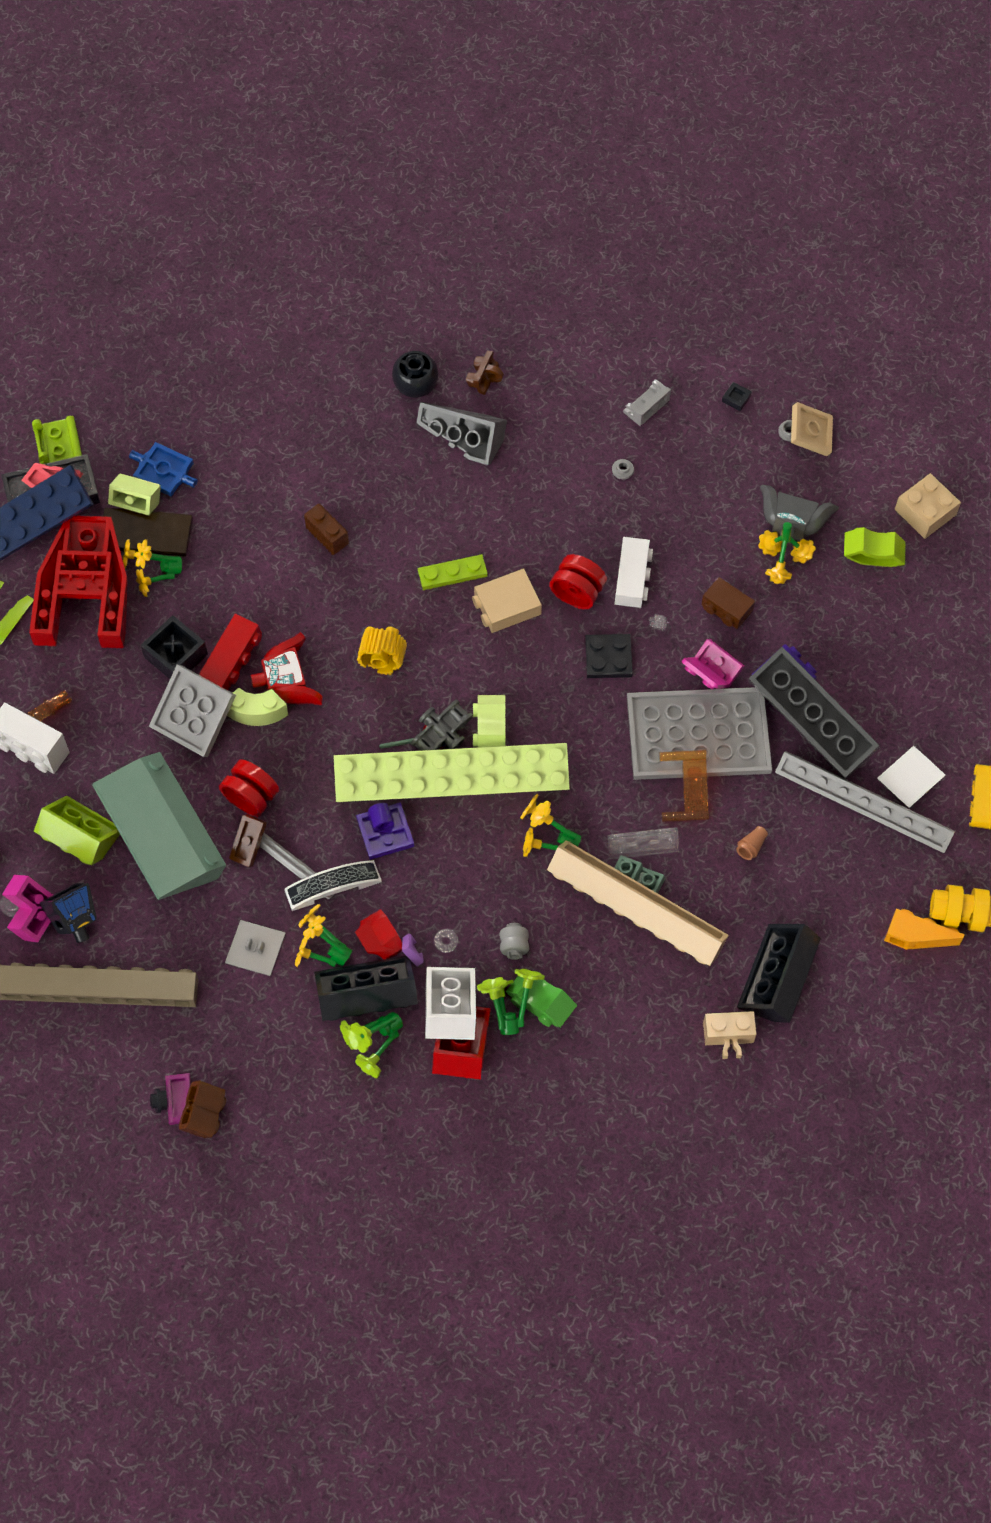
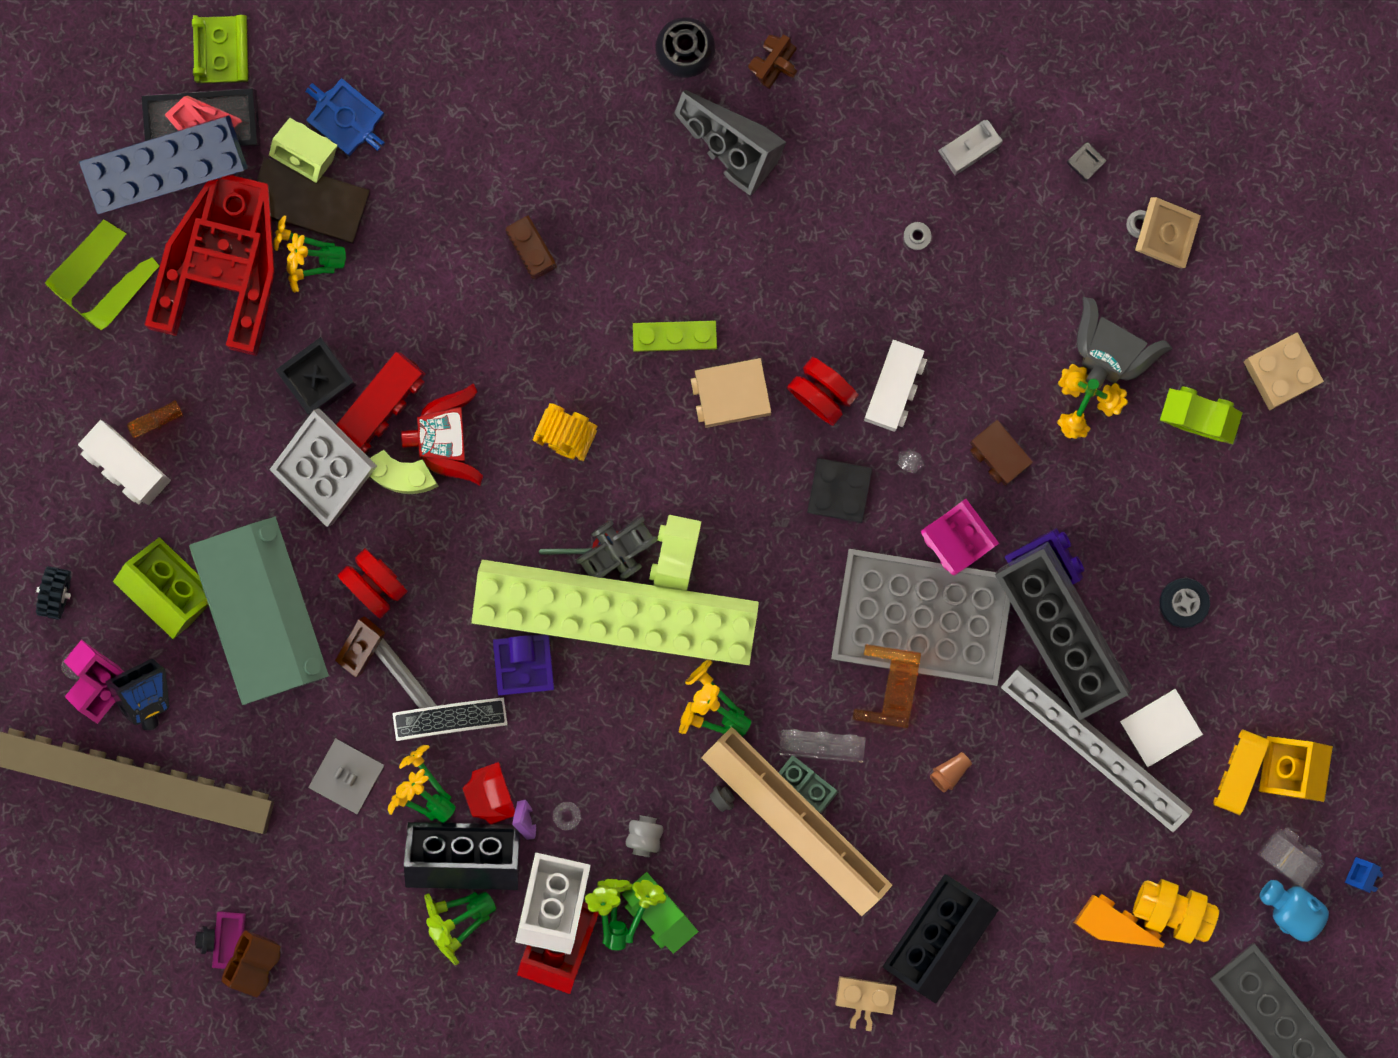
camera: 15 degrees right, 20 degrees up
none -> dark grey plate [710,785,735,812]
none -> black wheel [1159,578,1210,628]

